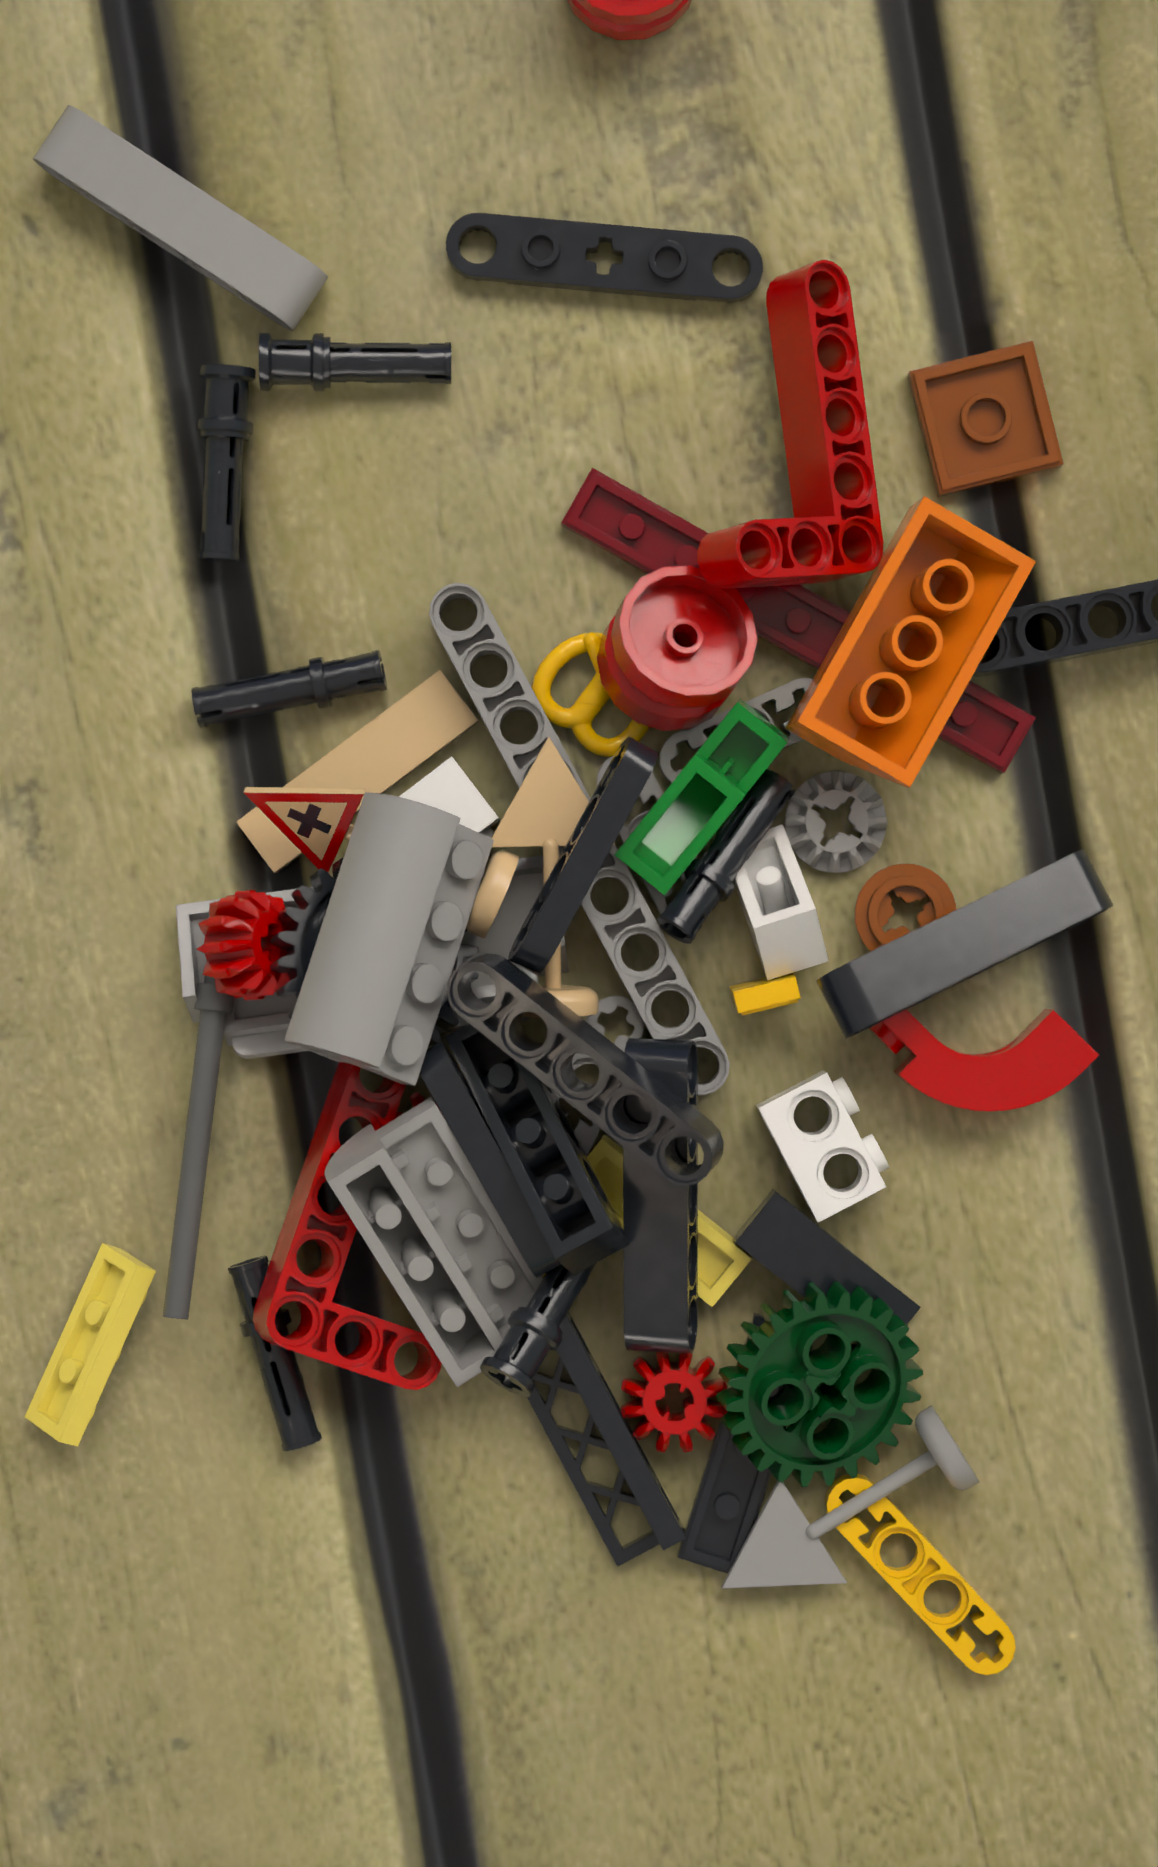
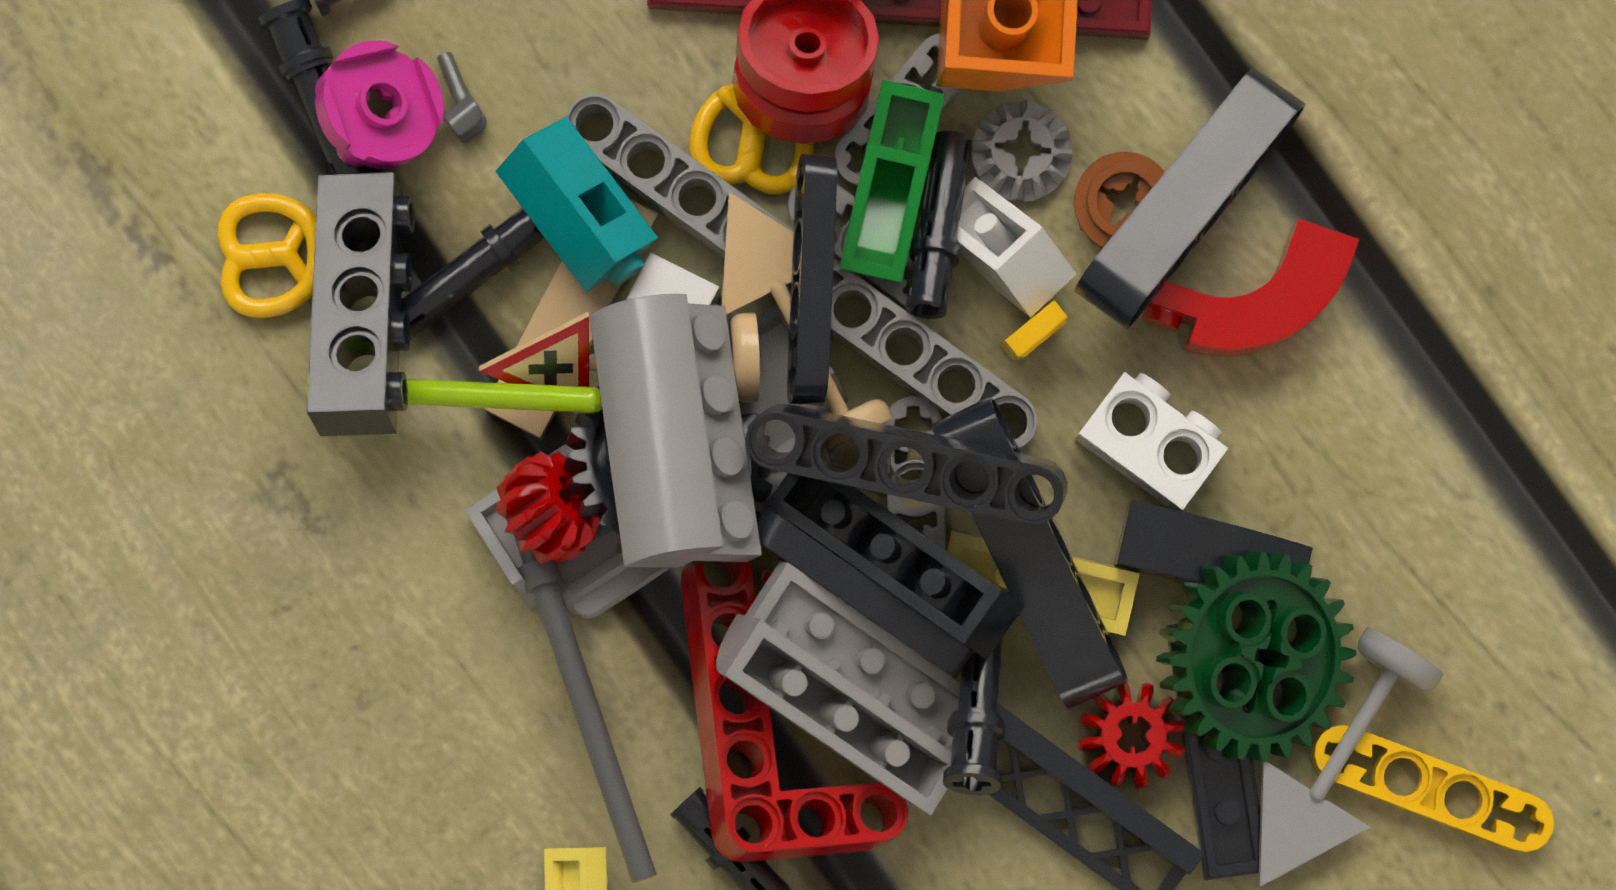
camera: 25 degrees left, 5 degrees down
none -> yellow piece [217,193,316,318]
none -> lime piece [306,370,602,413]
none -> brick [307,172,415,436]
none -> dark pink plate [315,41,444,169]
none -> dark grey hand [437,52,487,143]
none -> teal brick [495,116,658,293]

